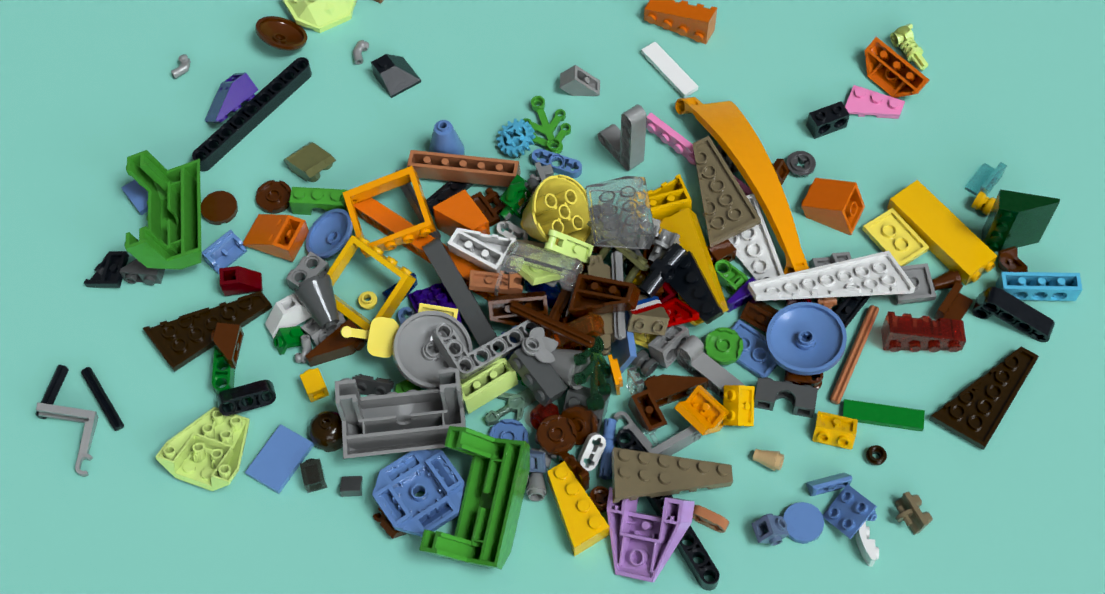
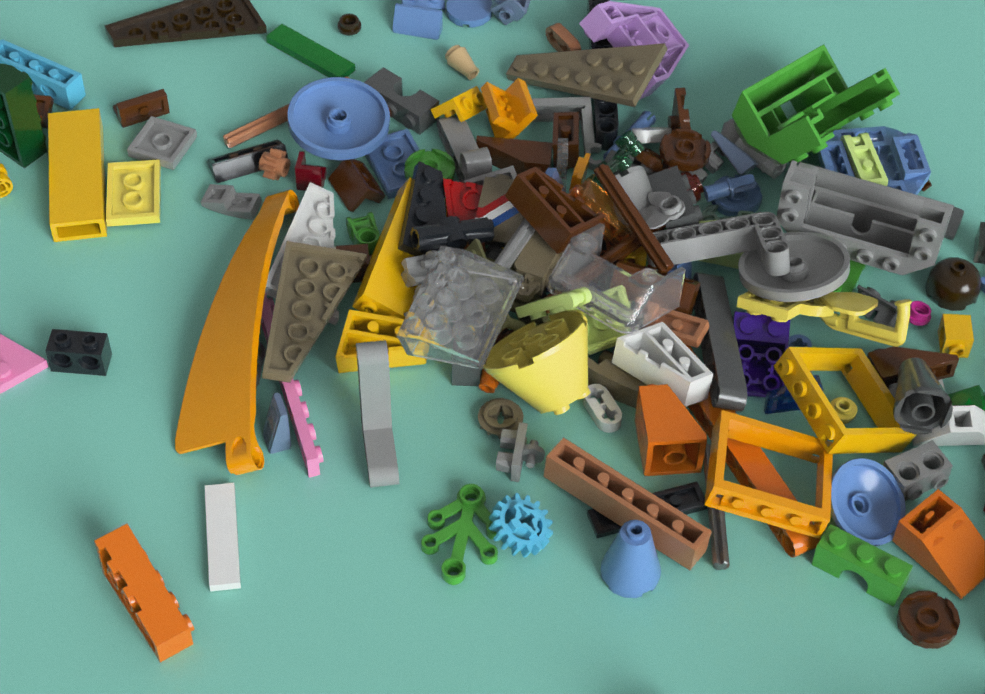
camera: 155 degrees left, 10 degrees down
olive slope [283,142,336,182] -> none
light grey arm [295,335,312,364] -> none
reddish brown plate [471,188,505,227] -> none
green torso [499,174,539,221] -> none
medium blue beam [532,149,582,178] -> none
yellow wedge [547,461,610,557] -> none
light grey slope [560,65,600,96] -> none
reddish brown wheel [590,486,609,513] -> none
dark purple slope [727,277,757,313] -> none
white wing [748,251,915,301] -> none
reddish brown tile [772,159,790,185] -> none
flat silver gear [786,151,816,177] -> none
orange slope [801,178,865,235] -> none
yellow bracket [812,411,858,450] -> none
clear red wedge [881,311,966,352] -> none
reddish brown cone [932,269,962,291] -> none
black beam [972,287,1055,342] -> none
none -> sand blue slope [263,392,292,454]
none -> medium blue axle [703,174,756,202]
none -> yellowish green plate [840,133,888,186]

